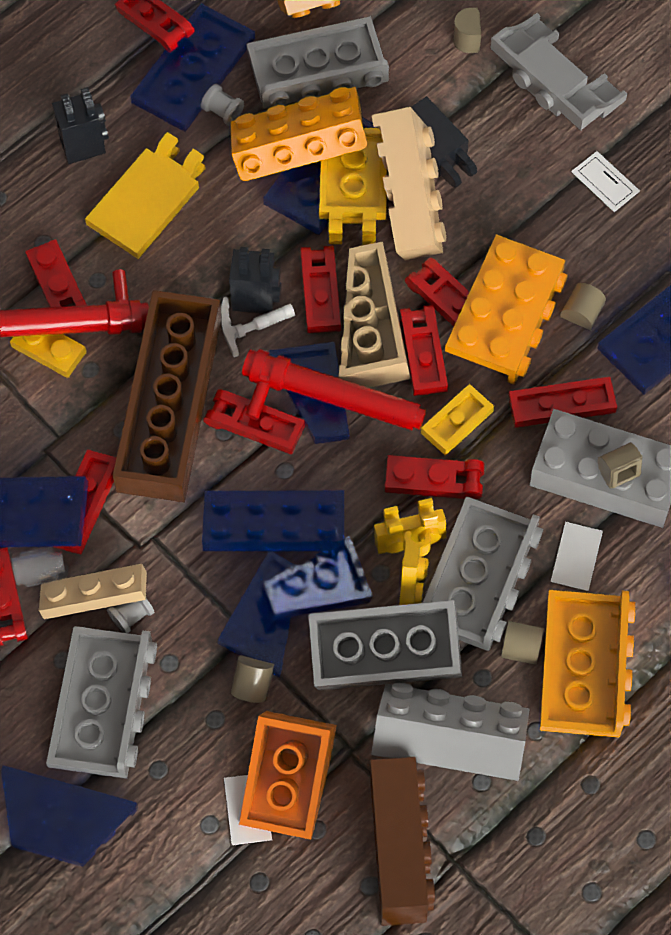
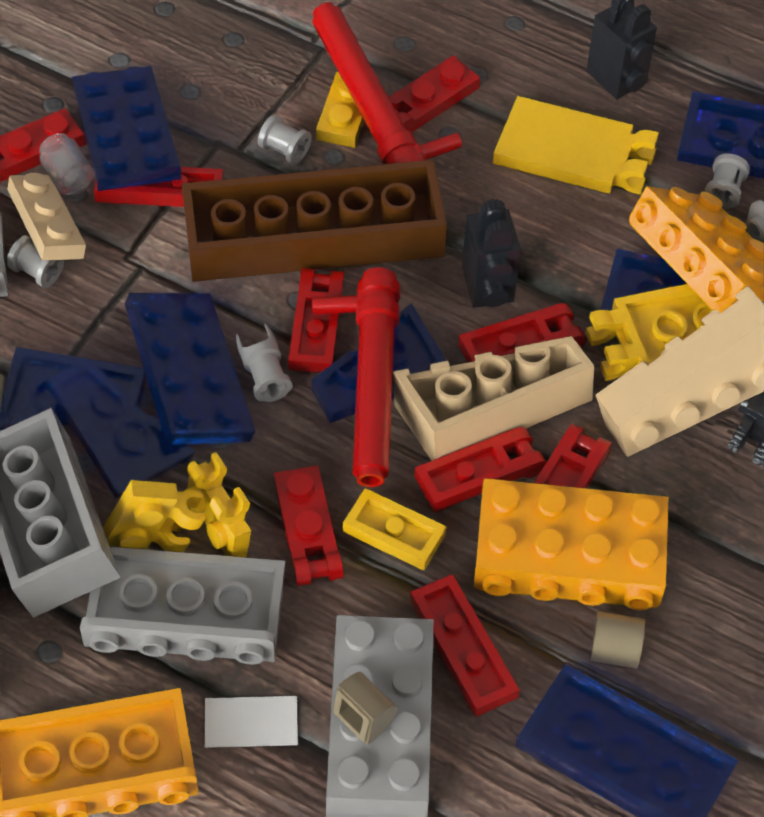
camera: 70 degrees right, 10 degrees down
white piece [221,297,295,358] -> none
dark tan brick [501,621,544,665] -> none
none -> light grey piece [236,323,293,402]
none -> light grey bush [257,114,312,165]

